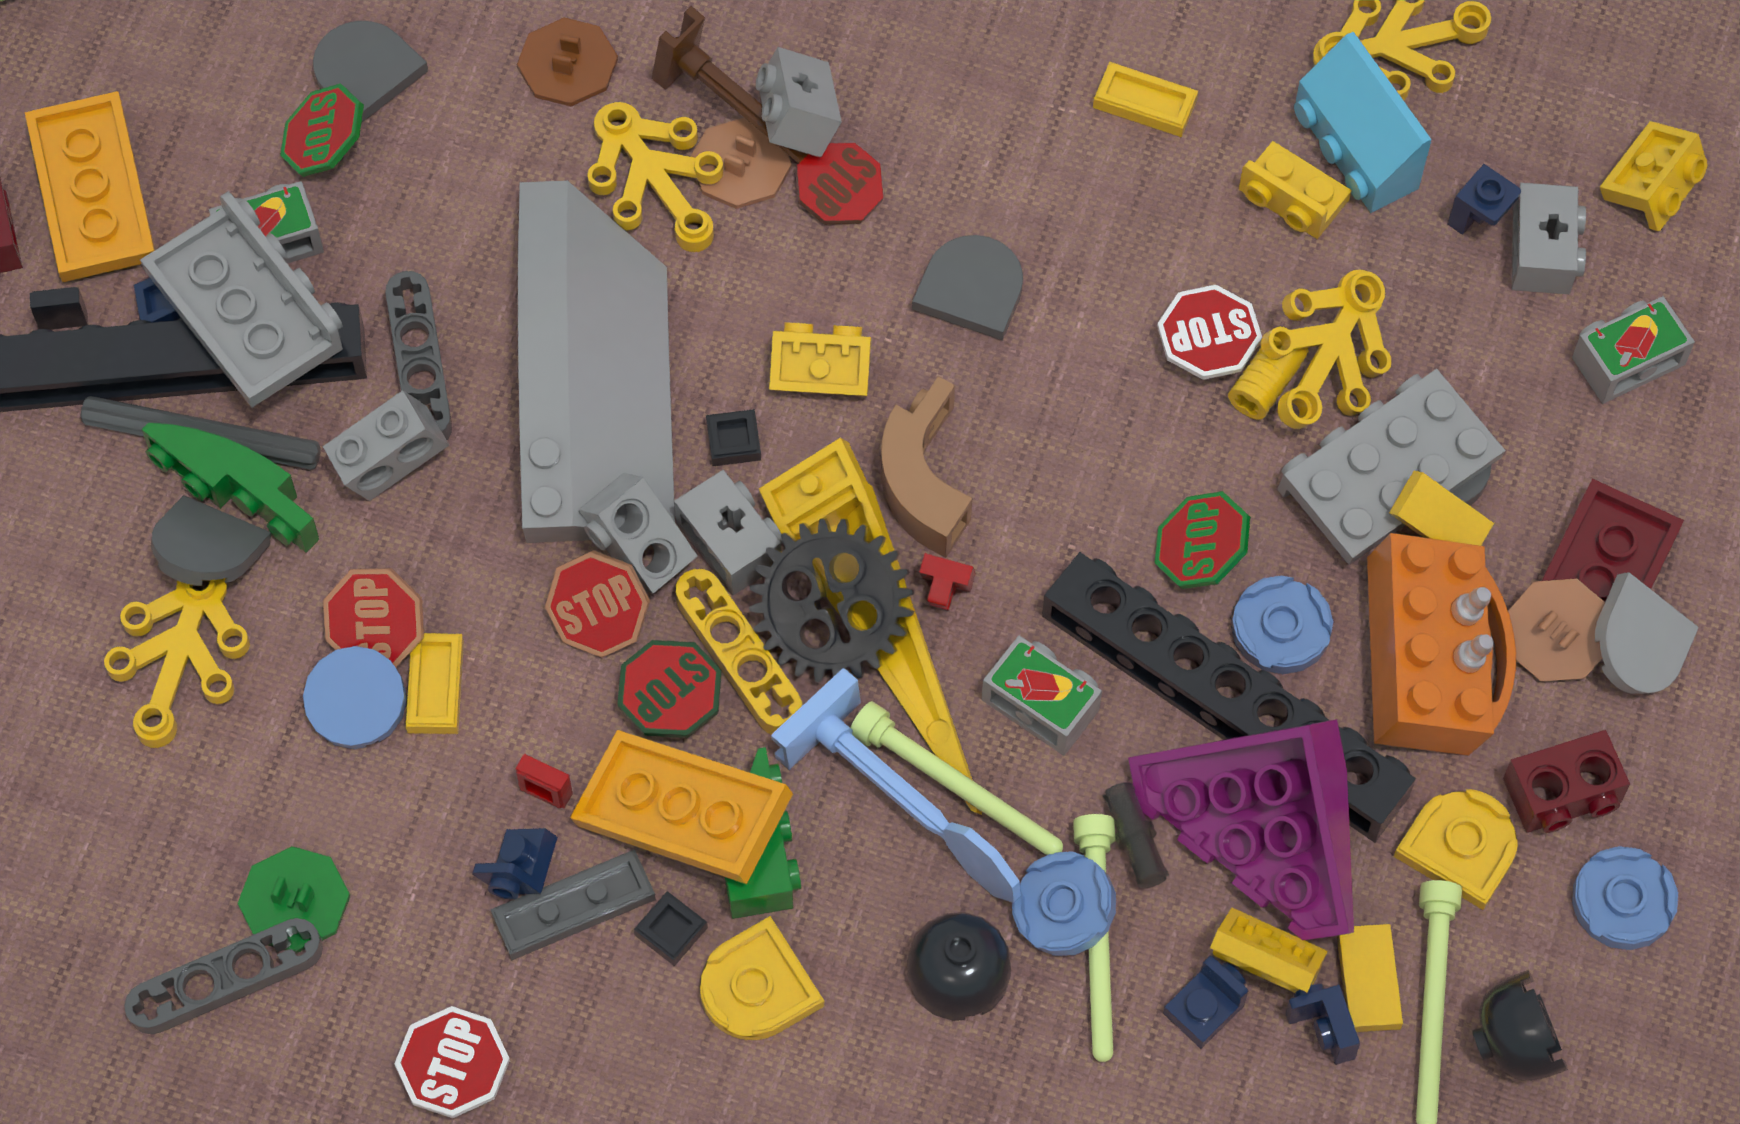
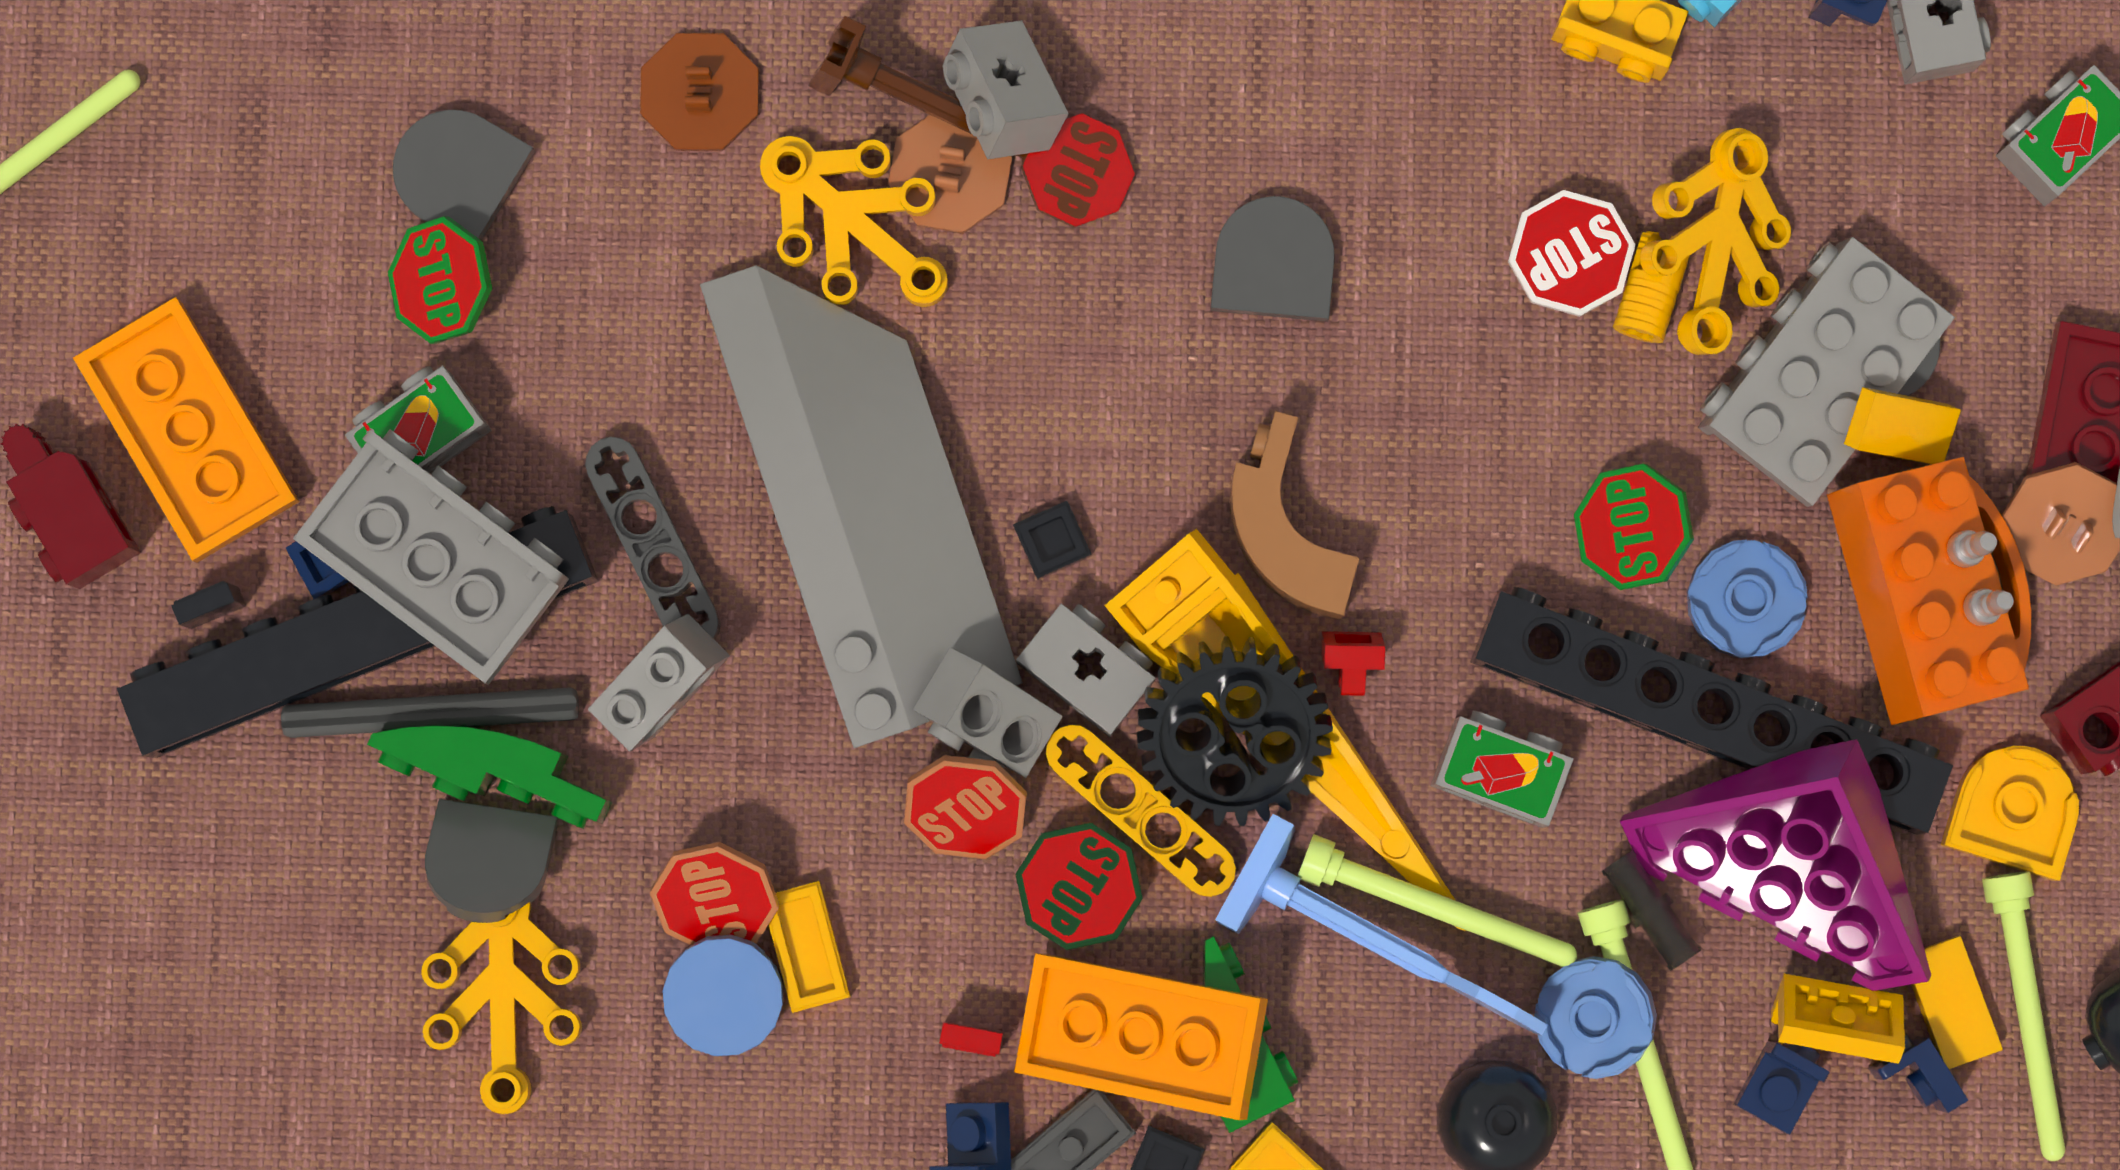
camera: 15 degrees left, 20 degrees up
yellow bracket [769,322,872,396] -> none

